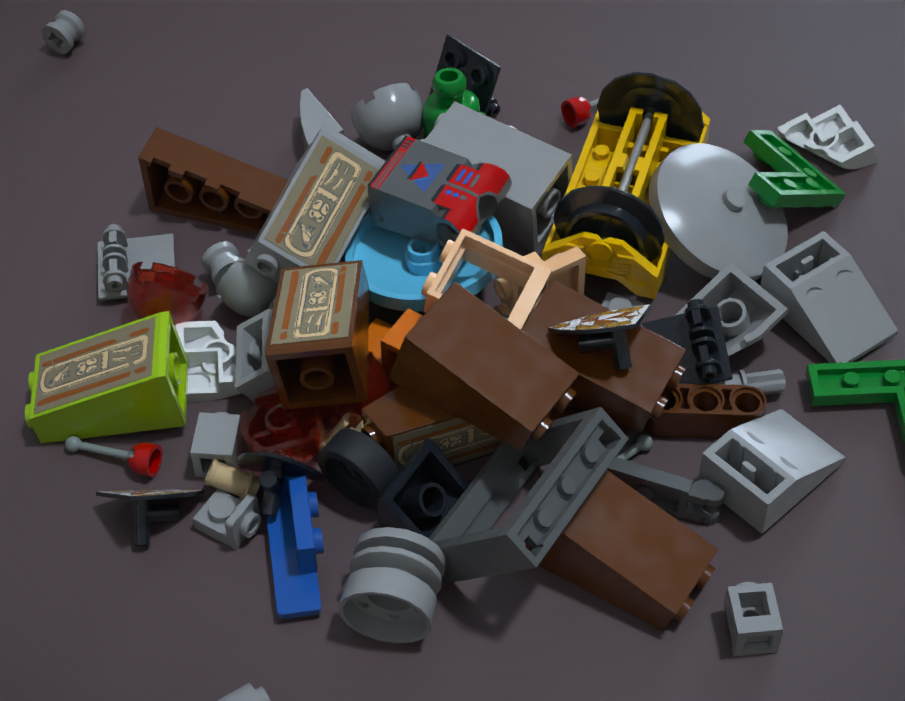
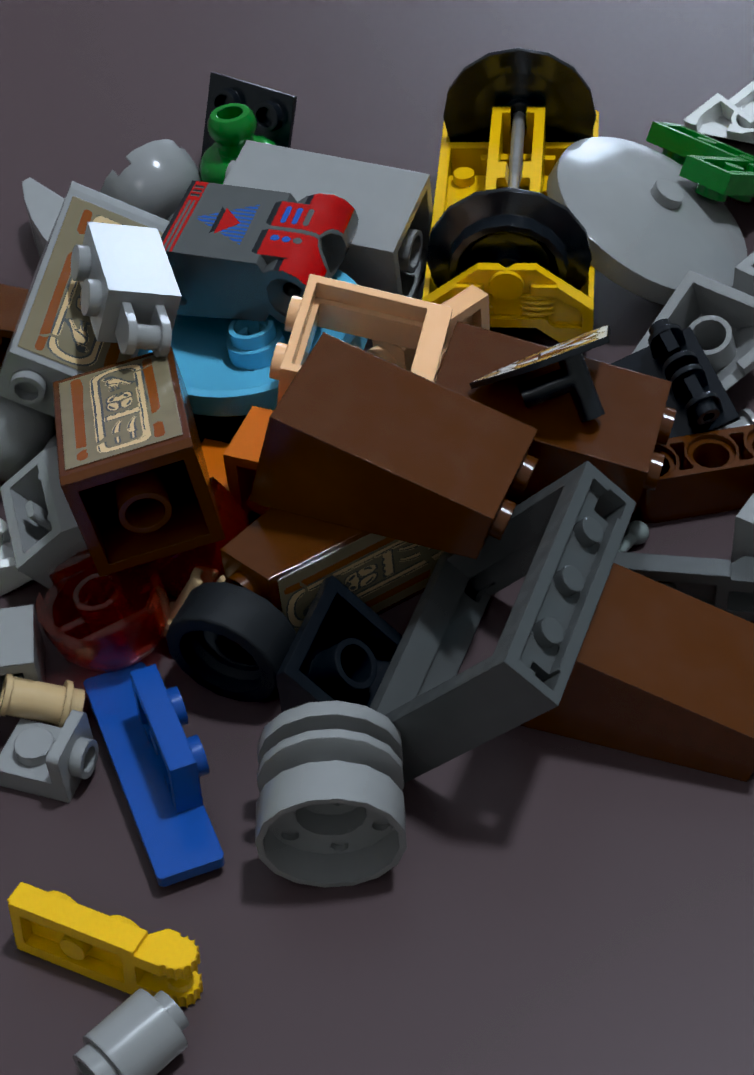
camera: 10 degrees left, 5 degrees down
black shield [236,451,324,518] -> none
red hinge [561,96,599,128] -> none
none -> yellow hinge [7,882,203,1008]
none -> light grey brick [71,222,182,357]

